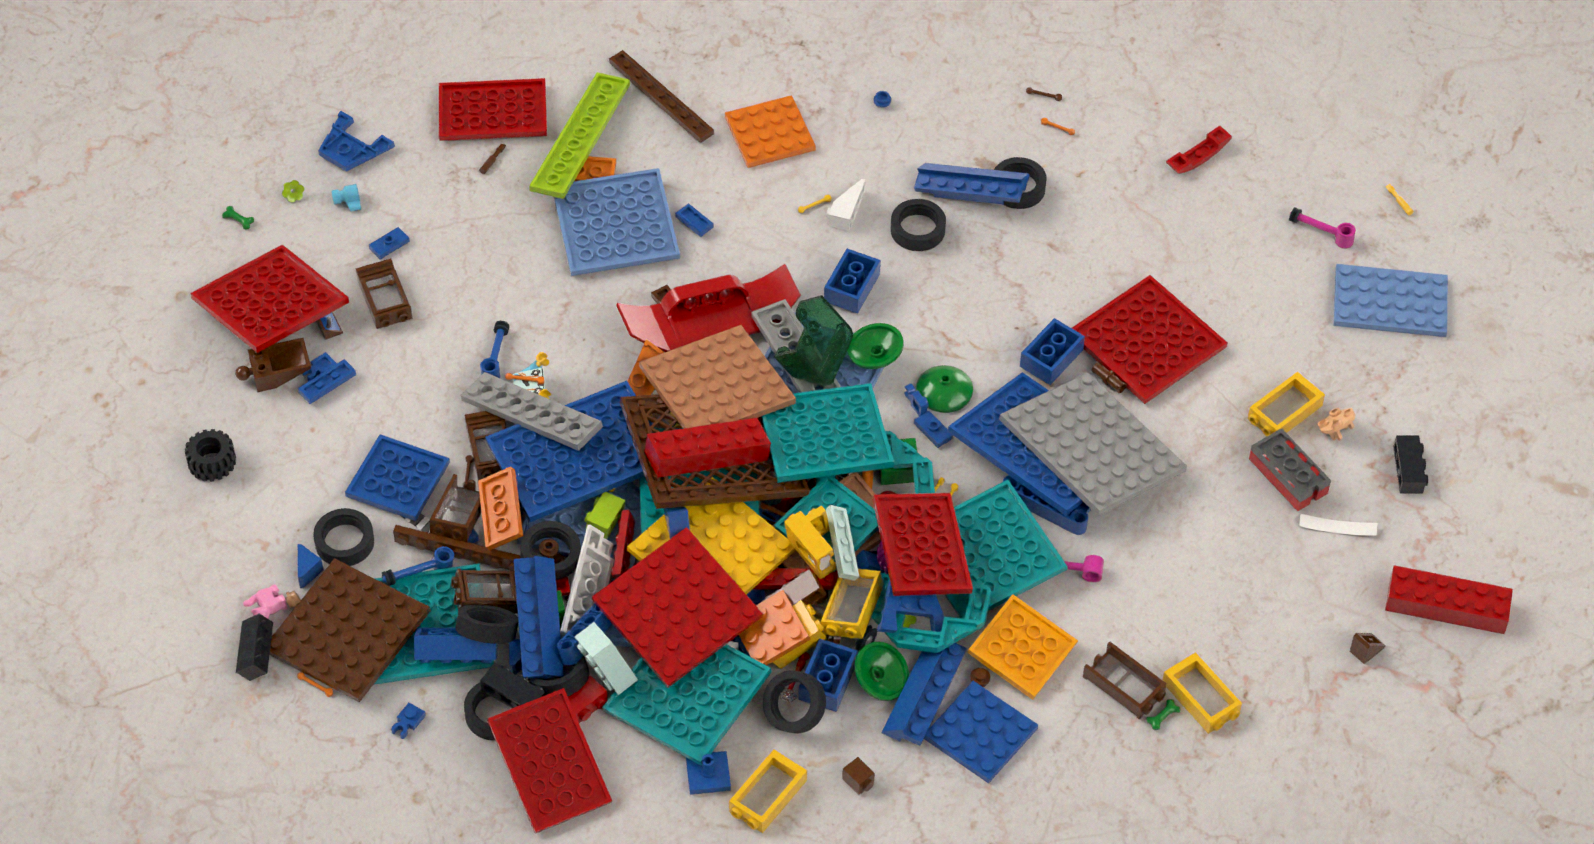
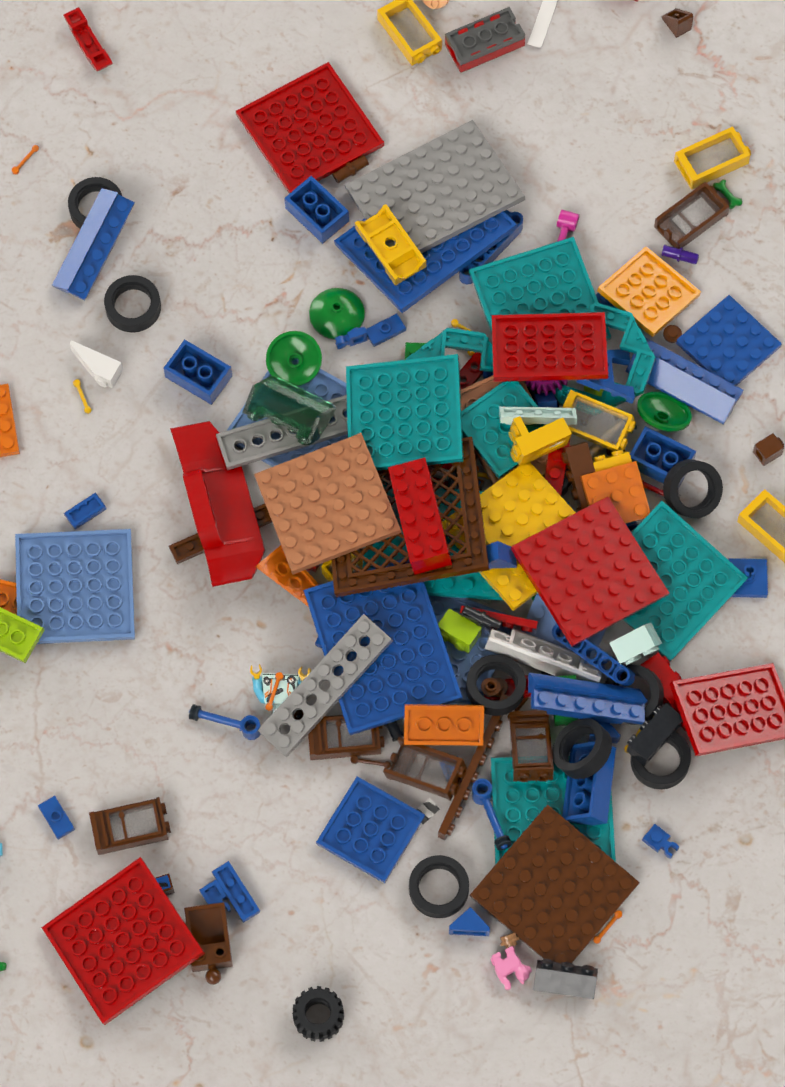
camera: 80 degrees left, 15 degrees up
none -> yellow piece [355,204,427,286]
none -> black pin [461,605,501,631]
none -> dark purple axle [661,245,699,264]

